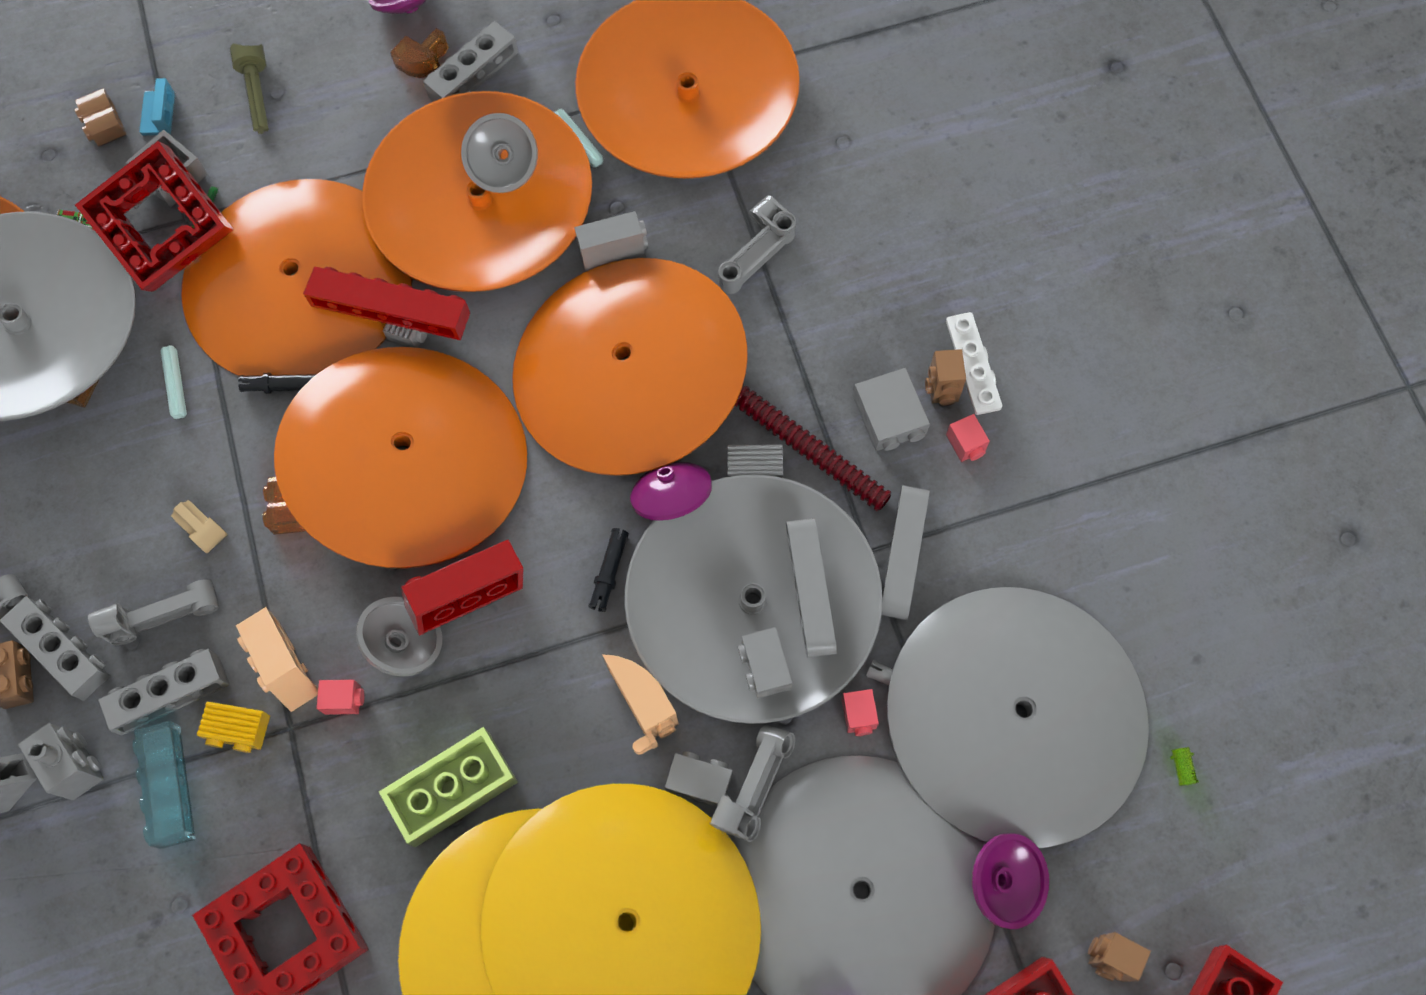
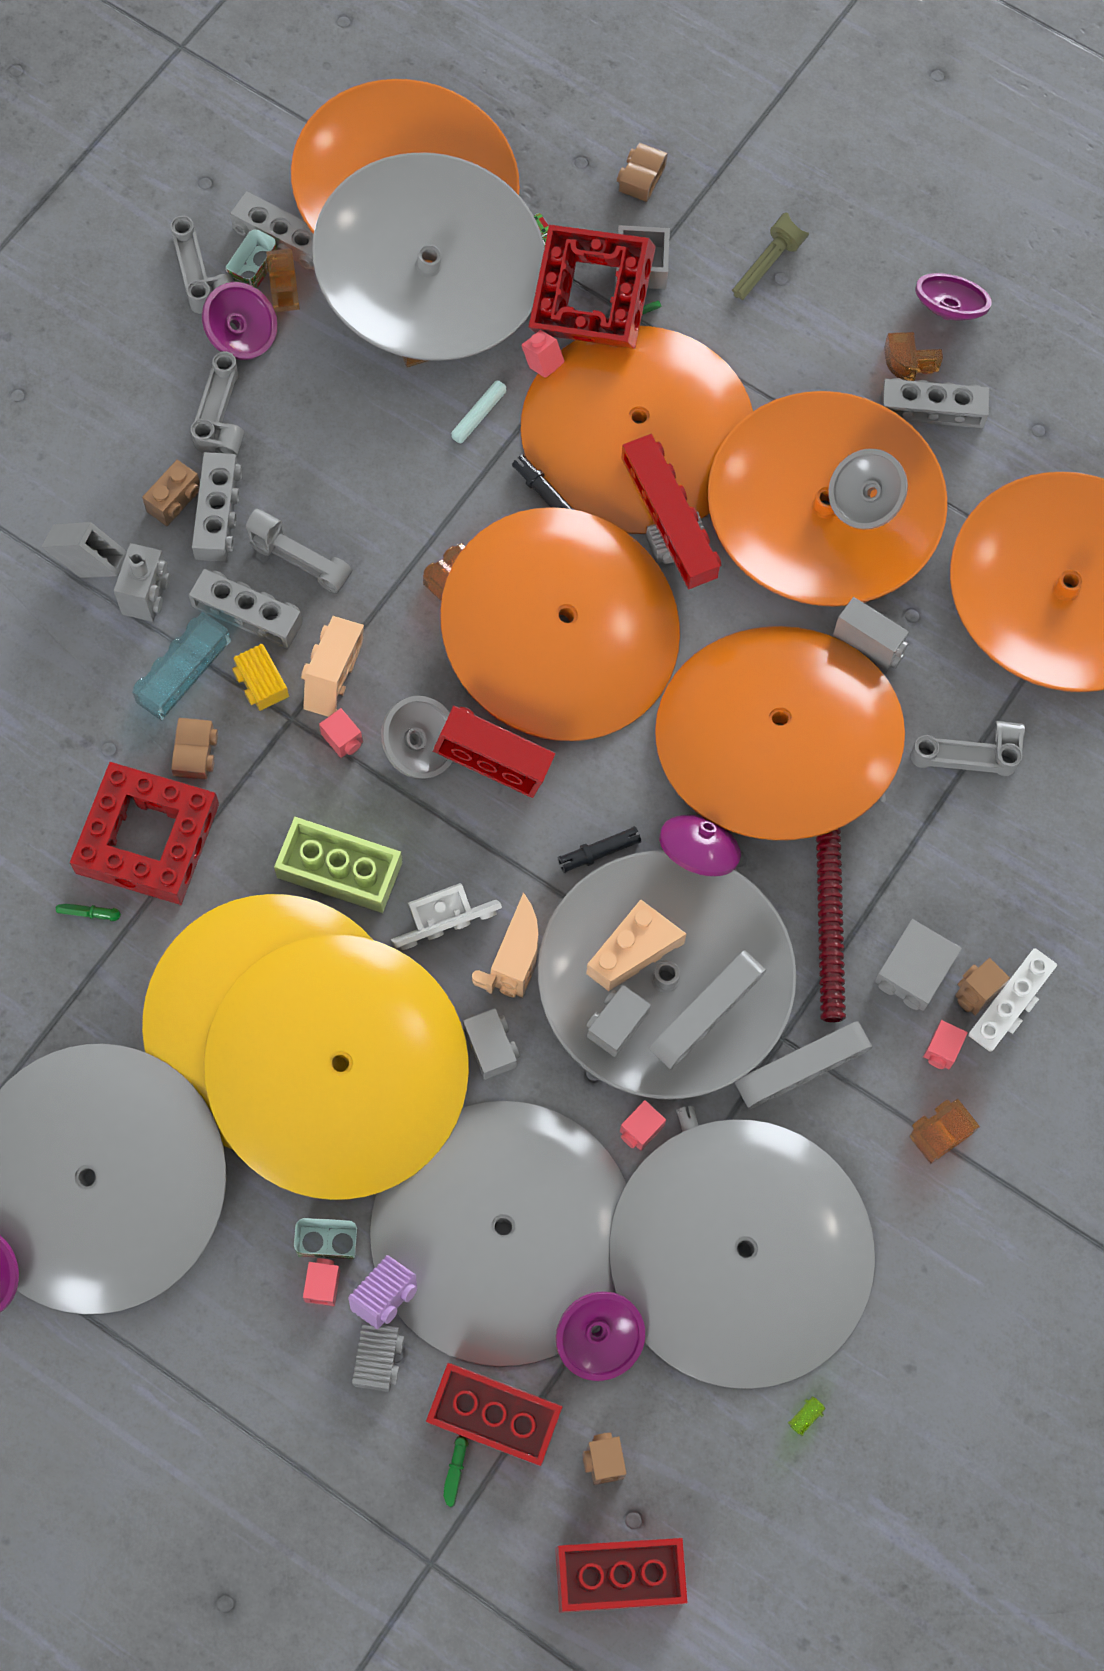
camera: 45 degrees right, 0 degrees up
medium azure panel [140,78,175,136] -> none
tan piece [171,500,228,554] -> none
light aqua axle [554,109,603,168] -> none
light grey piece [710,725,795,842] -> none
light grey brick [727,445,783,478] -> none
none -> medium nougat brick [171,718,218,779]
none -> white bracket [391,883,502,950]
none -> coral brick [521,330,564,378]
none -> light nougat wedge [586,900,686,991]
none -> clear orange brick [909,1099,980,1164]

